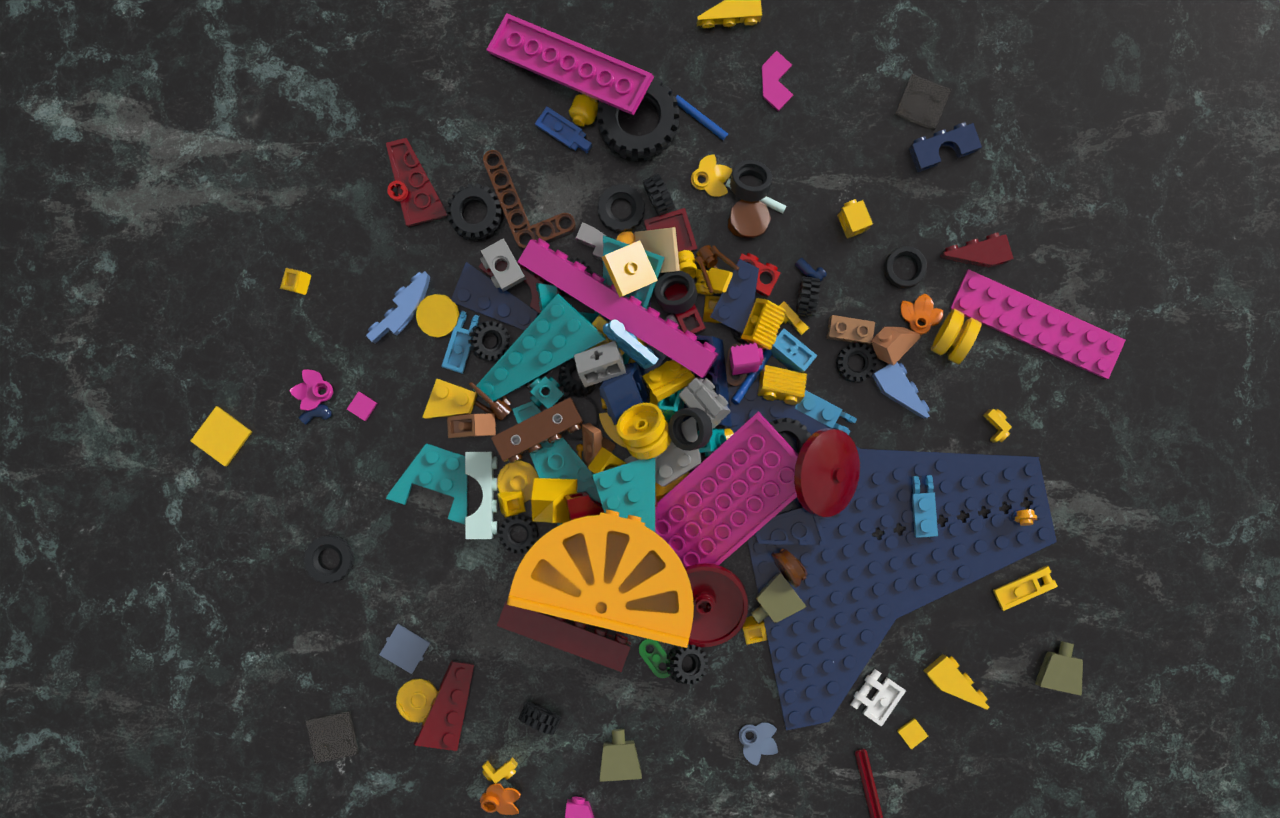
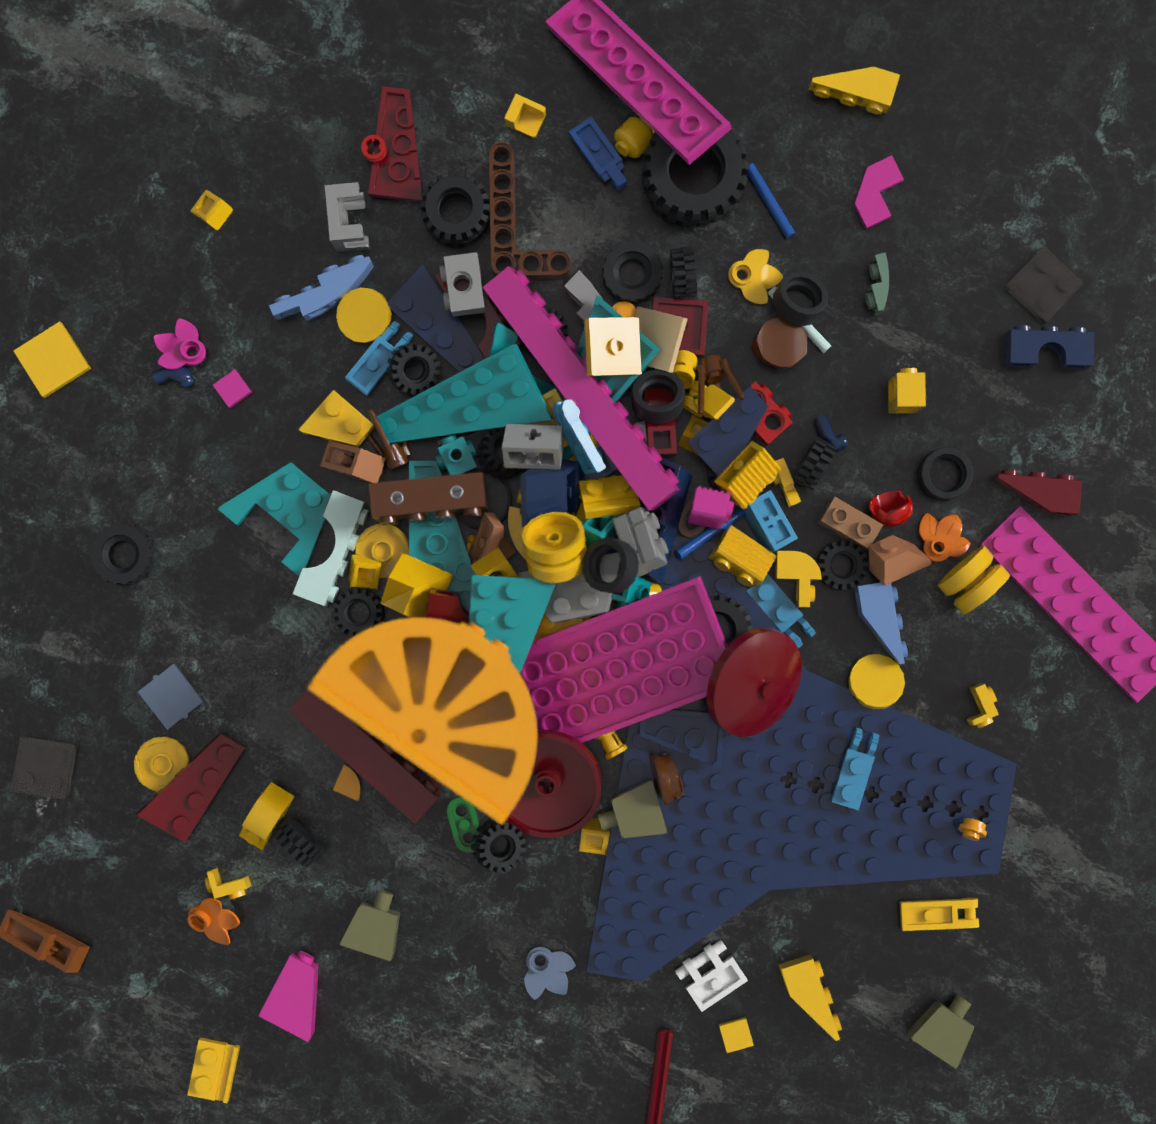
camera: 25 degrees right, 0 degrees up
none -> yellow brick [239,782,295,850]
none -> light grey panel [325,182,369,252]
none -> light orange tile [333,764,362,801]
none -> yellow panel [504,94,546,138]
none -> yellow bush [594,731,628,760]
none -> yellow brick [774,551,822,608]
none -> yellow tile [848,654,905,710]
none -> sand green slope [865,252,889,316]
none -> red hair [868,490,913,527]

